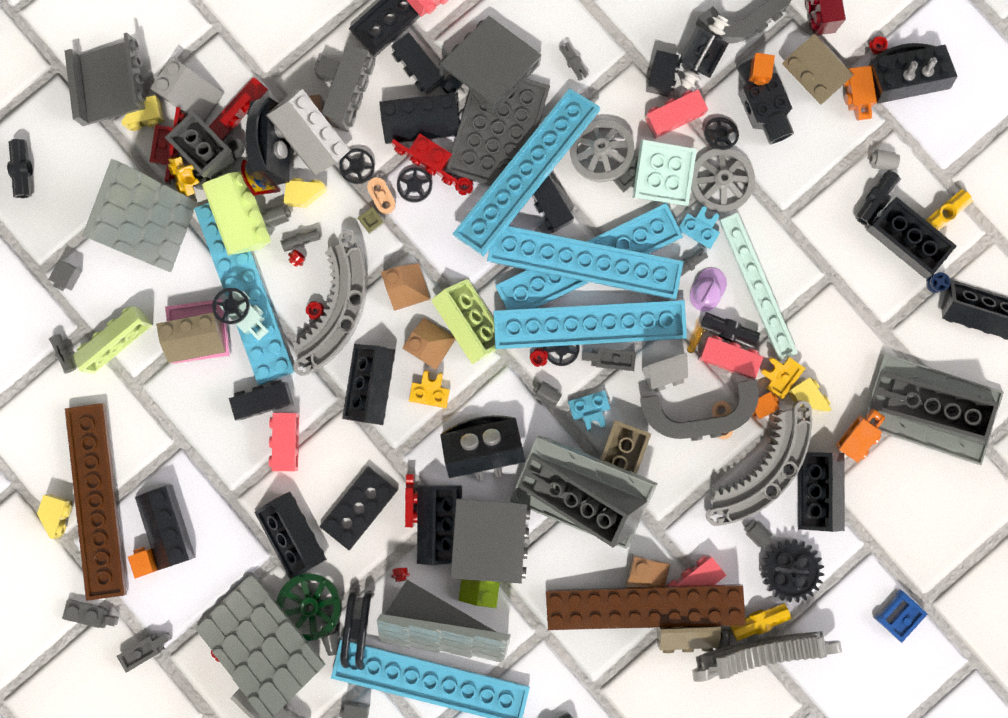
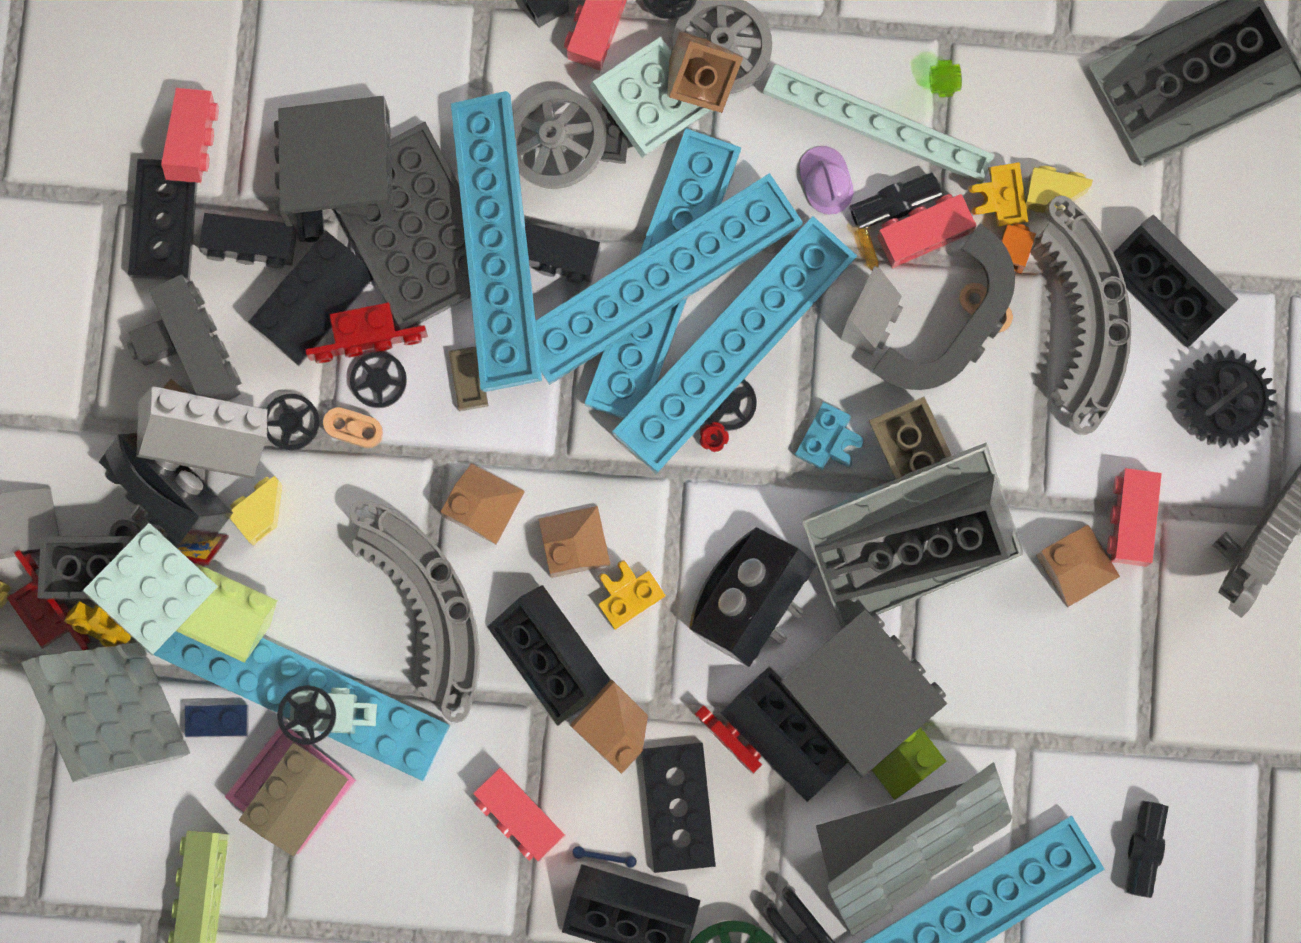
camera: 50 degrees left, 5 degrees down
dark grey brick [48,259,82,291] -> none
red bracket [208,77,268,141] -> none
black brick [229,380,294,421] -> none
dark grey brick [261,203,292,228] -> none
dark grey pin [280,228,321,252] -> none
red plate [288,249,306,267] -> none
red plate [306,301,324,320] -> none
olive plate [358,207,384,234] -> none
red plate [391,568,410,582] -> none
yellowish green slope [431,279,498,364] -> none
red plate [455,177,473,196] -> none
dark grey brick [532,381,562,407] -> none
reddish brown plate [546,584,746,630] -> none
dark grey pin [559,42,589,81] -> none
dark grey hinge [582,348,636,371] -> none
dark tan slope [656,626,721,653] -> none
medium azure plate [679,206,720,249] -> none
dark grey pin [681,248,708,276] -> none
yellow piece [730,603,791,641] -> none
dark grey brick [743,519,773,548] -> none
orange brick [836,408,885,463] -> none
none -> light aqua plate [83,523,218,655]
none -> dark blue plate [185,705,249,737]
none -> dark tan tile [449,346,489,411]
none -> medium nougat slope [570,679,648,774]
none -> dark blue hinge [573,846,637,868]
none -> medium nougat slope [667,32,743,113]
none -> clear neon green gear [929,59,962,97]

